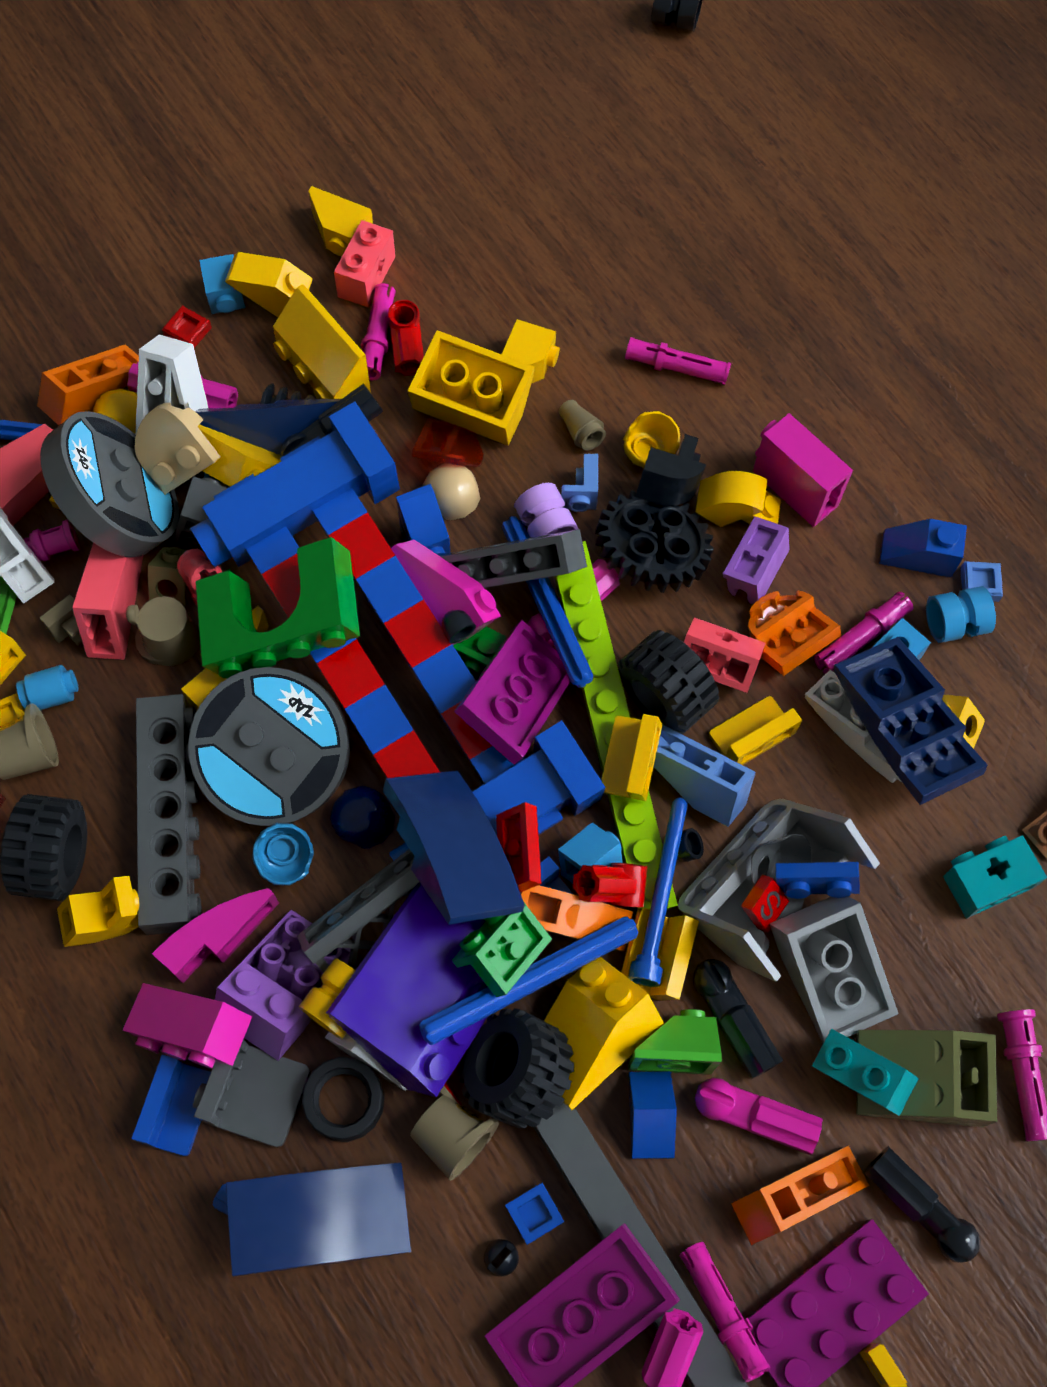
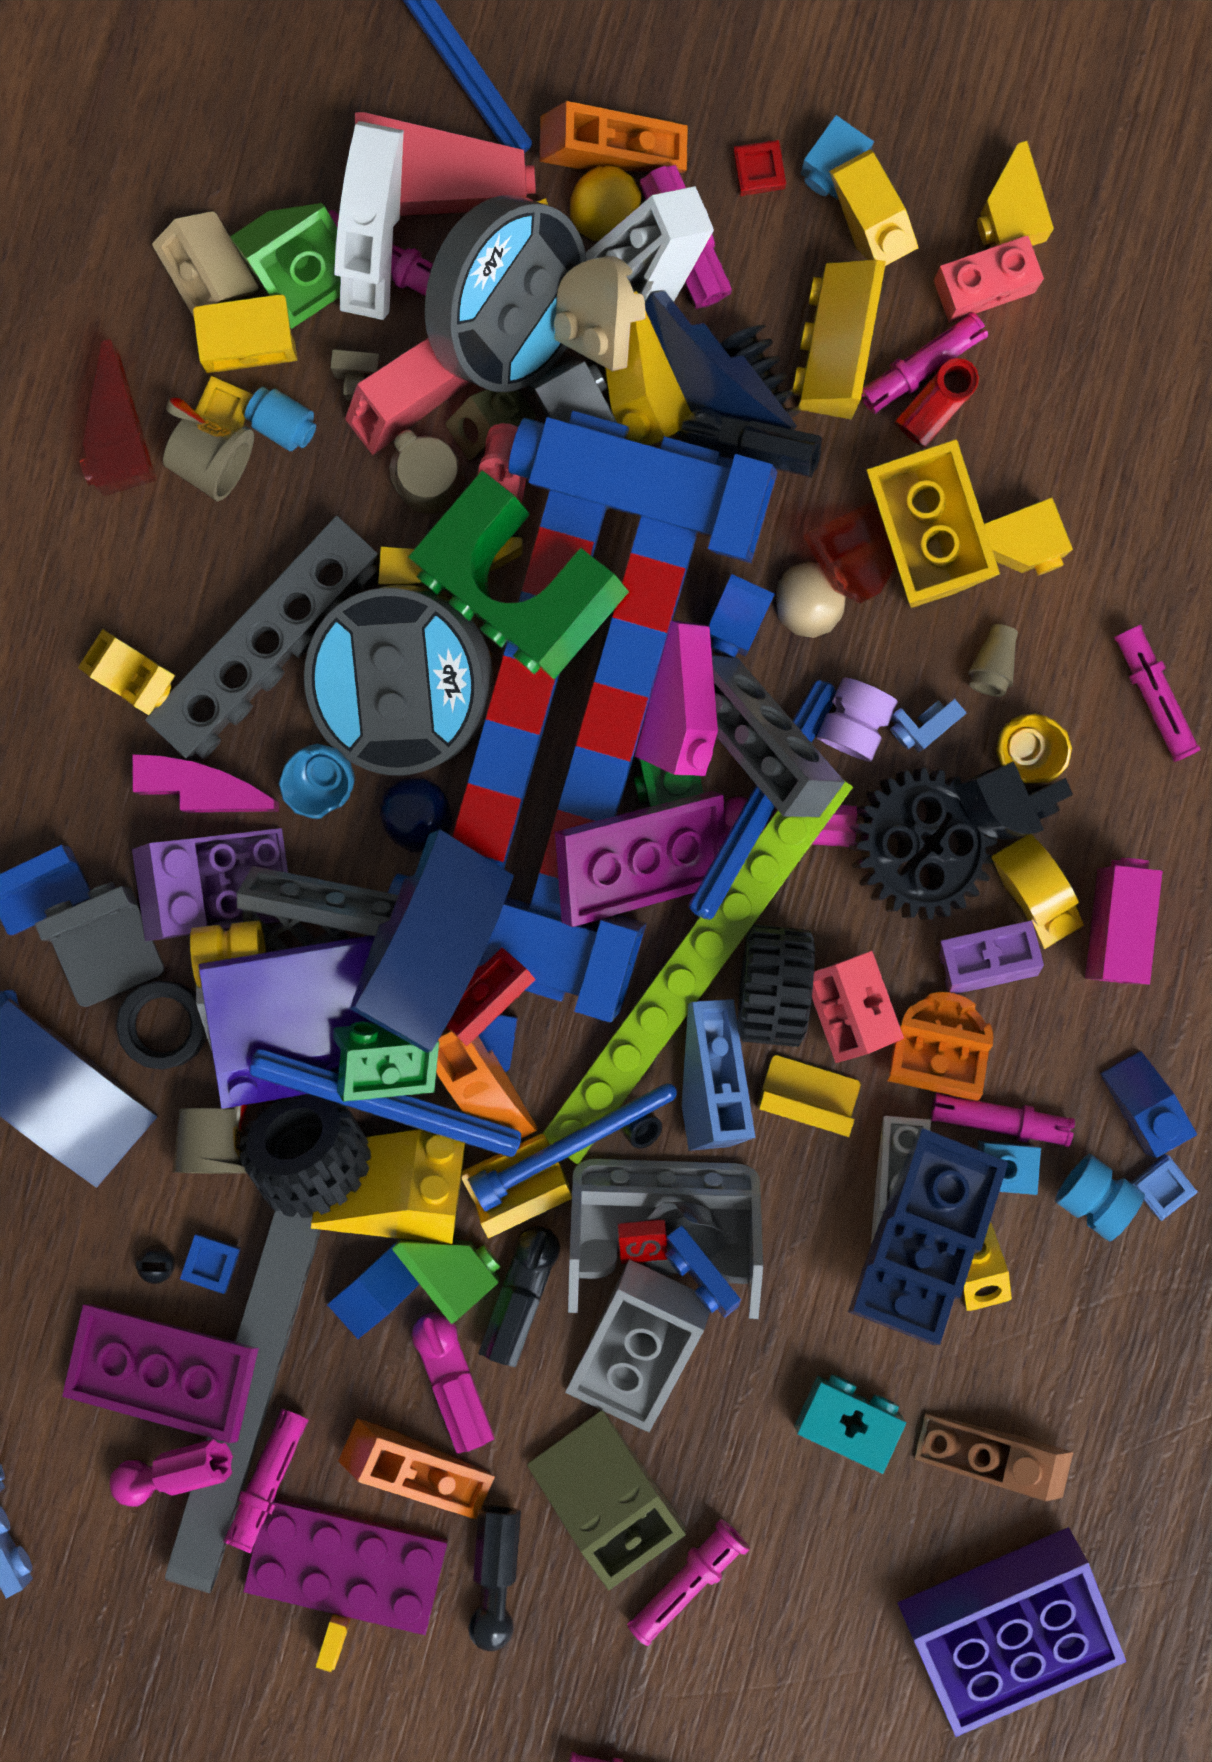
camera: 45 degrees right, 20 degrees up
black tyre [0,794,87,901] -> none
dark pink brick [122,983,252,1068] -> none
black hinge [441,610,476,643] -> none
dark azure brick [558,823,623,884] -> none
red piece [573,863,648,907] -> none
yellow panel [601,714,662,801] -> none
teal brick [812,1029,919,1116] -> none

